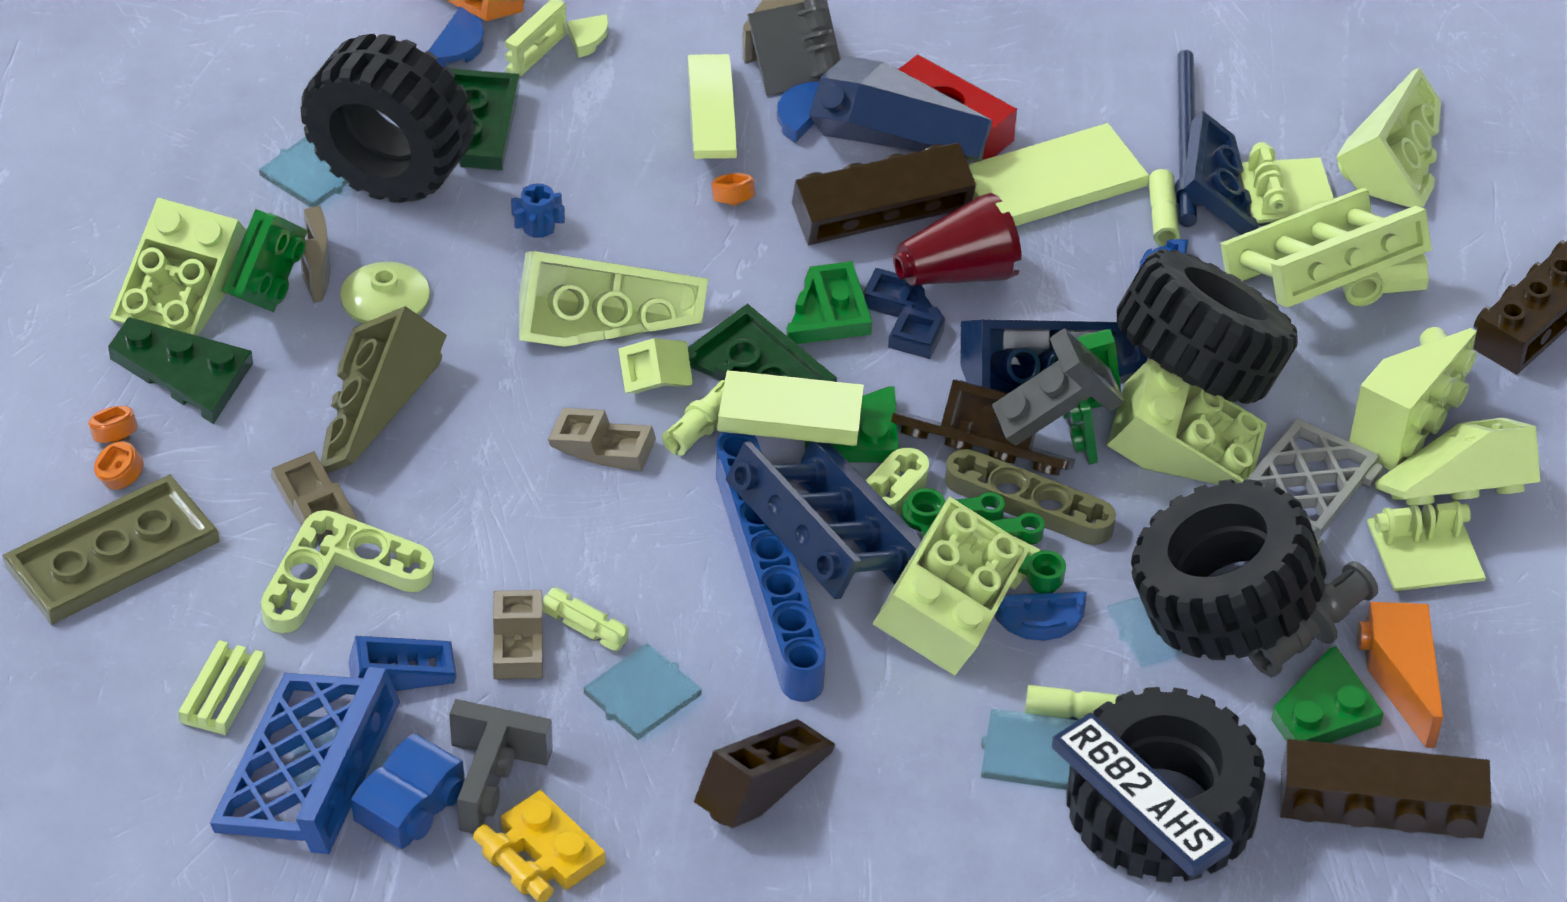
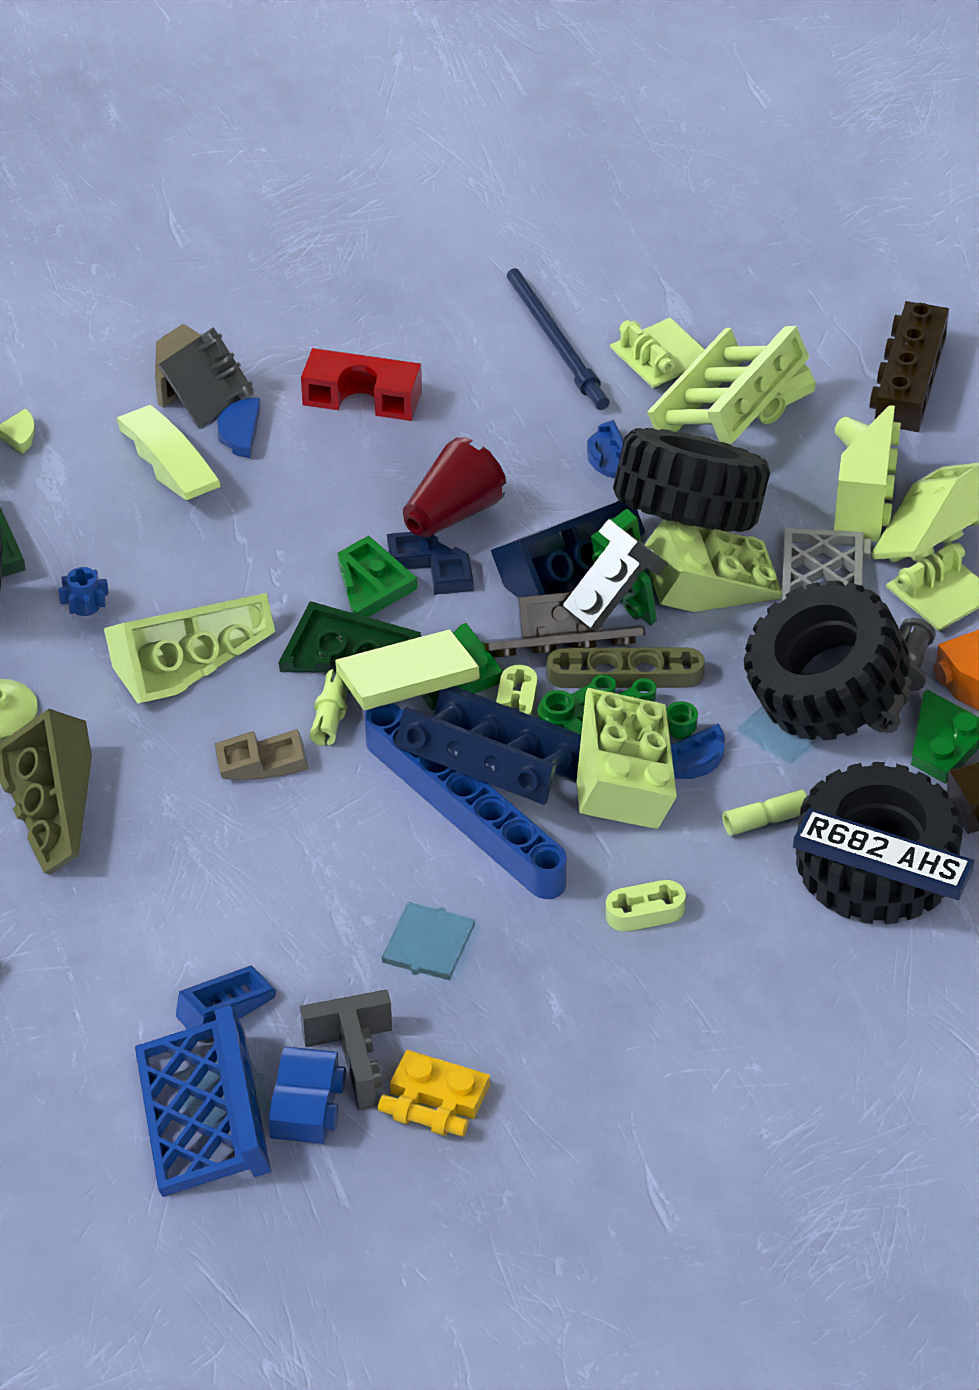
camera: 25 degrees left, 0 degrees up
yellowish green tile [178,640,265,735] -> none
yellowish green beam [261,510,434,634] -> none
dark tan slope [271,451,358,541] -> none
dark tan slope [493,590,543,679] -> none
yellowish green axle [542,587,629,651] -> none
yellowish green panel [618,338,693,394] -> none
dark brown slope [693,719,835,828] -> none
orange tile [711,173,756,206] -> none
dark brown brick [792,142,976,246] -> none
dark blue wedge [809,56,992,162] -> none
yellowish green tile [968,123,1149,226] -> none
clear light blue piece [981,708,1077,790] -> none
yellowish green piece [1149,169,1180,246] -> none
dark blue wing [1182,111,1259,235] -> none
yellowish green wedge [1336,67,1441,207] -> none
none -> yellowish green beam [605,880,686,932]

